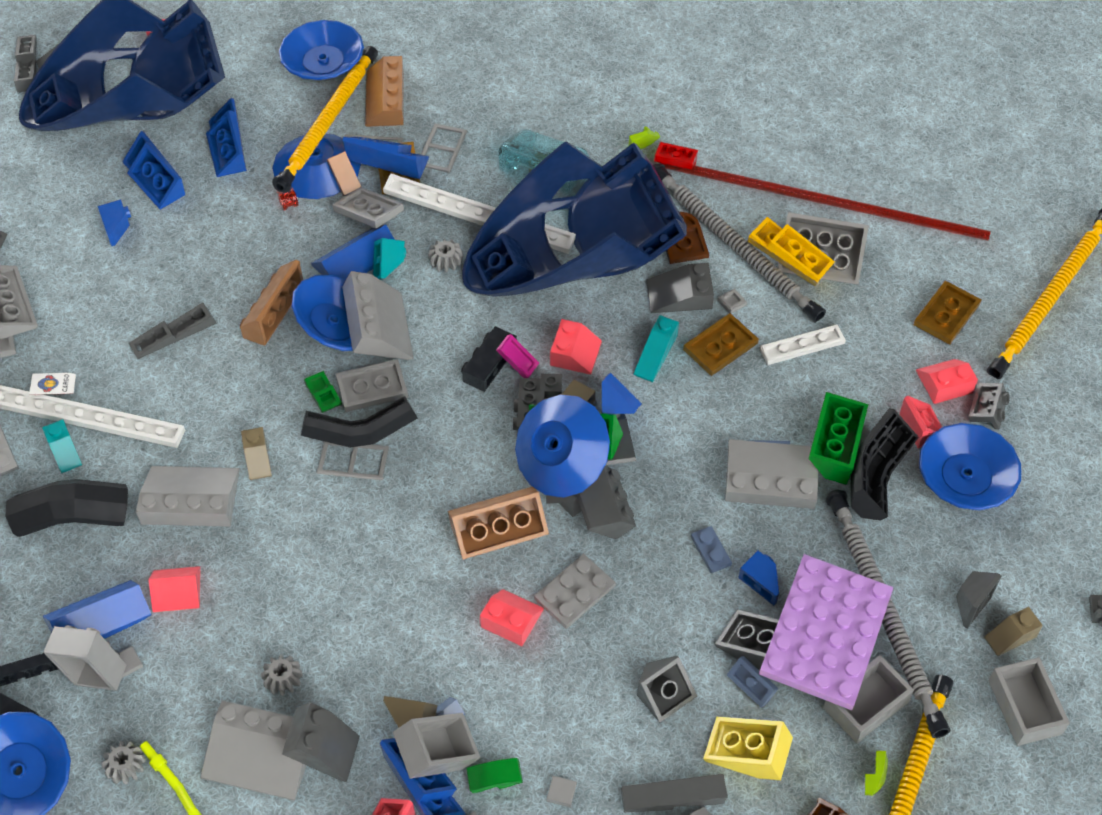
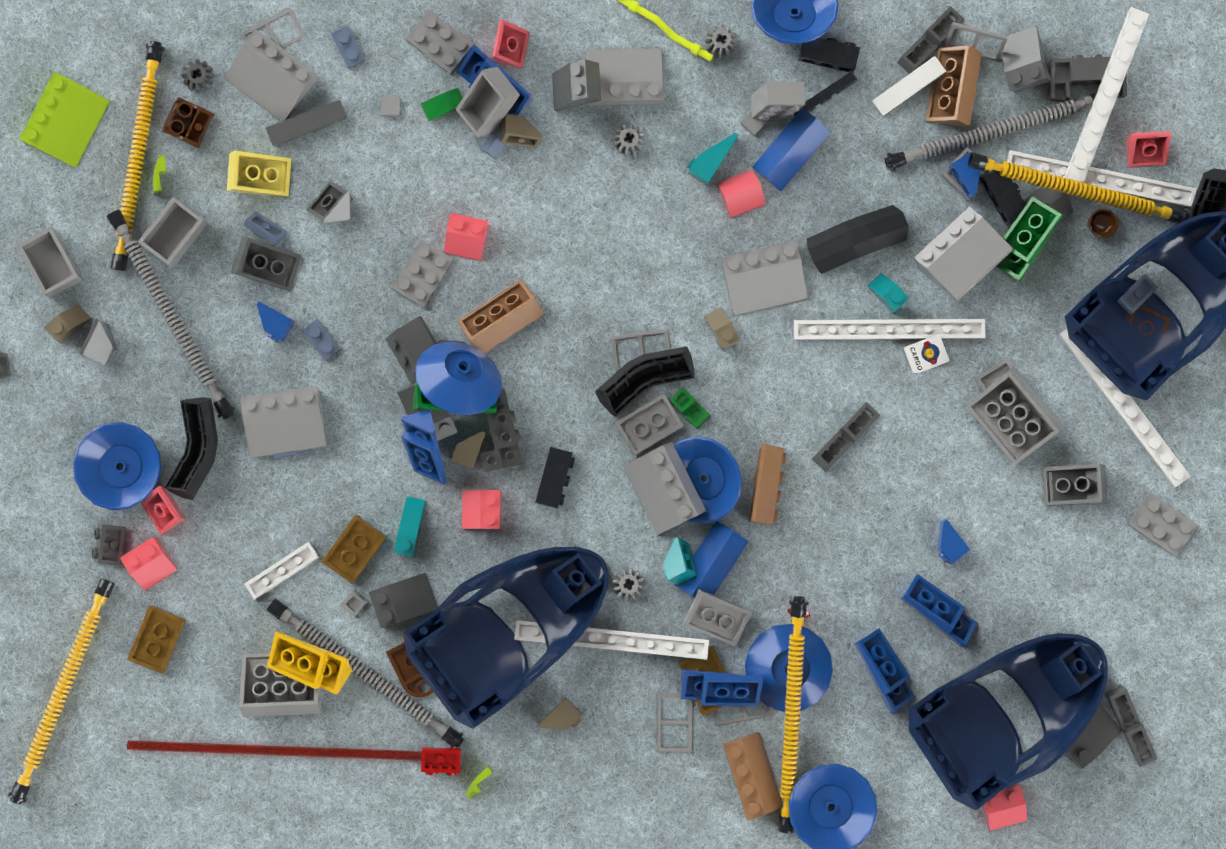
camera: 160 degrees right, 30 degrees up
tile [327,152,361,196] -> none
dark pink tile [496,334,539,378] -> none
clear light blue windscreen [498,129,589,195] -> none
lavender plate [759,554,894,710] -> none
green slope [808,392,869,485] -> none
none -> teal slope [687,133,738,186]

